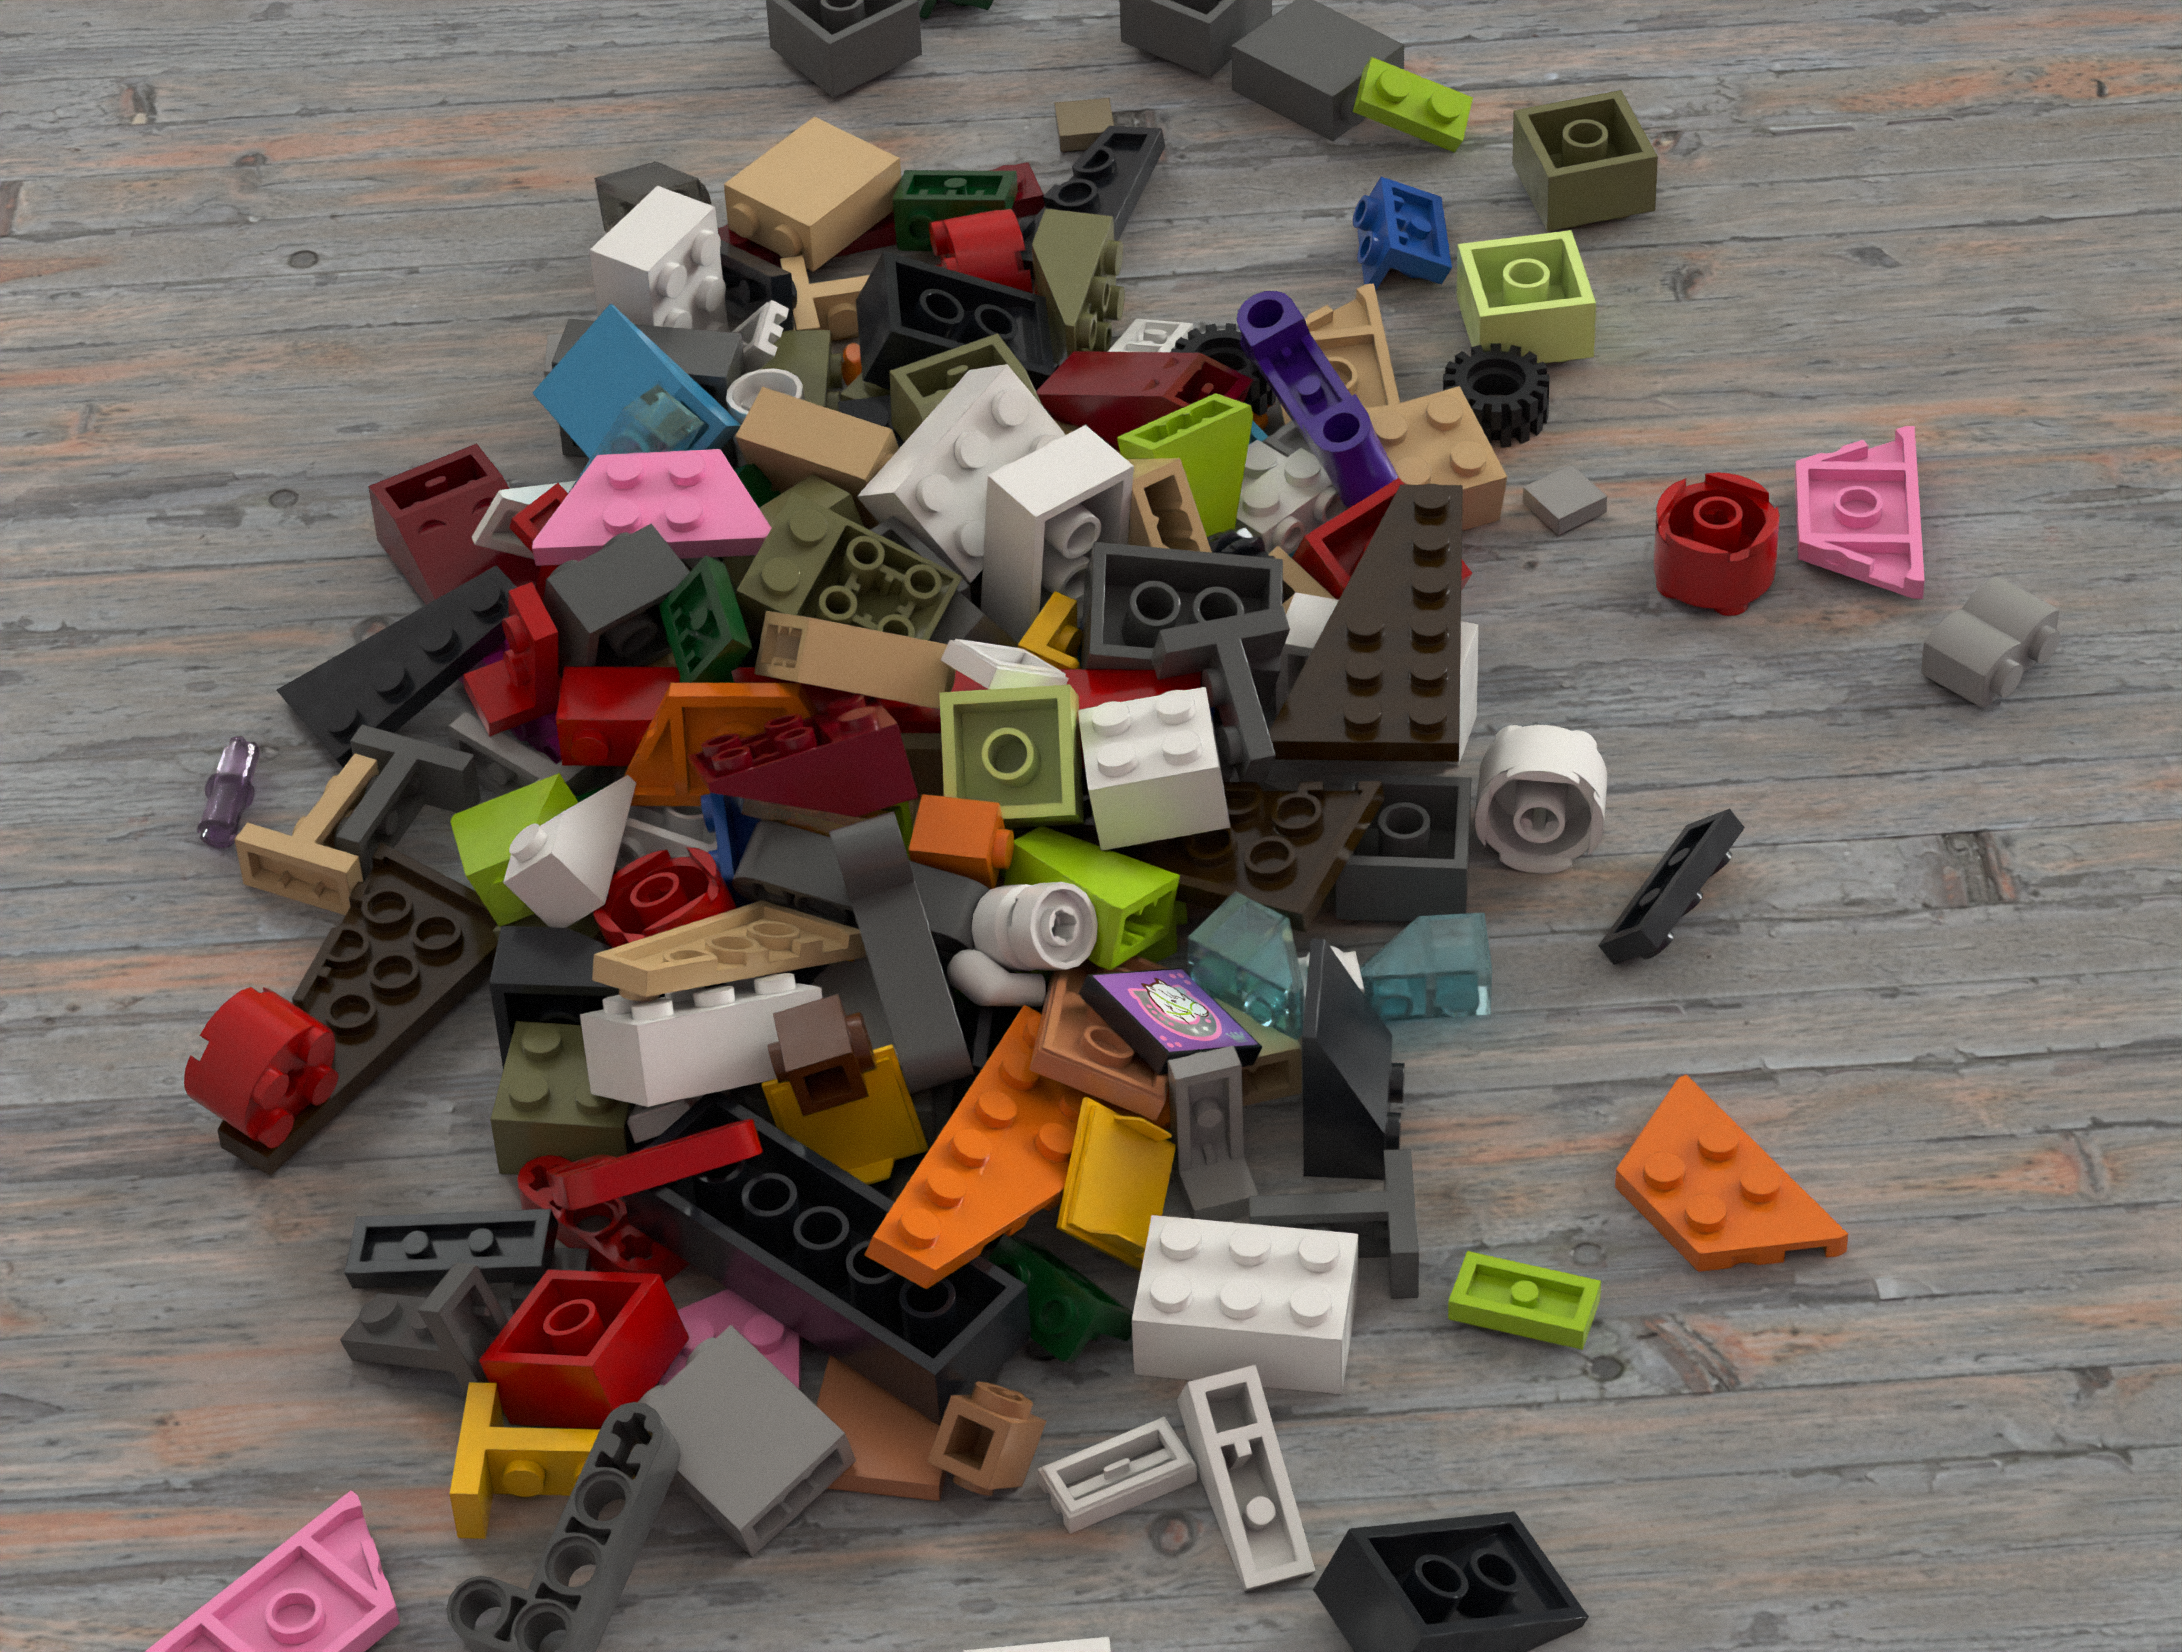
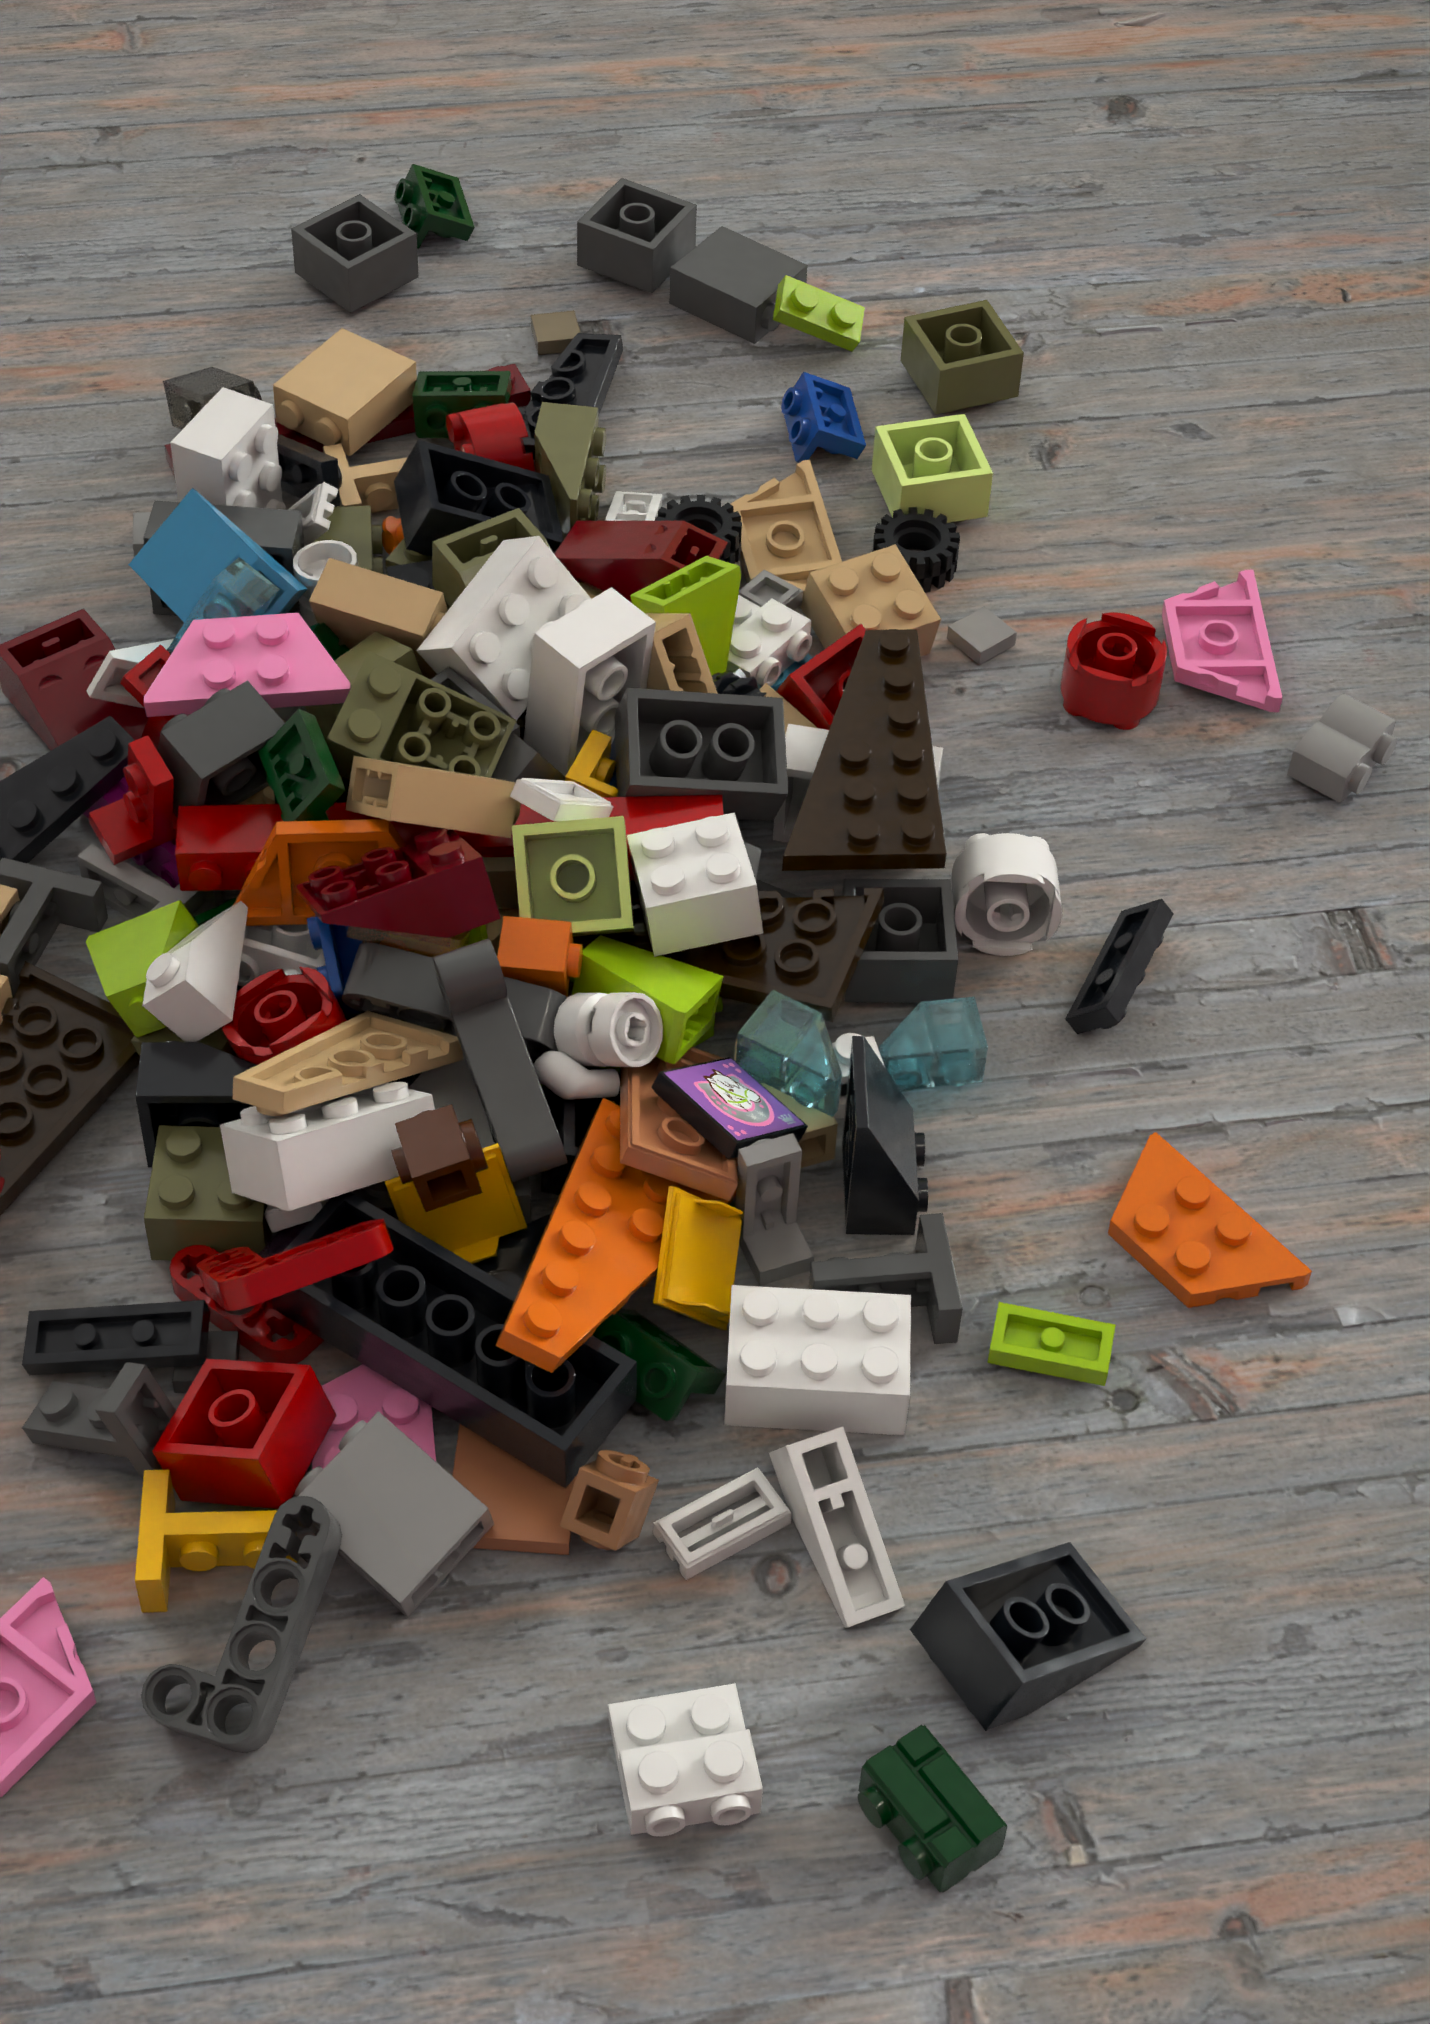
camera: 10 degrees left, 5 degrees up
dark grey bracket [1151,606,1290,783] -> none
dark purple plate [1236,291,1399,508] -> none

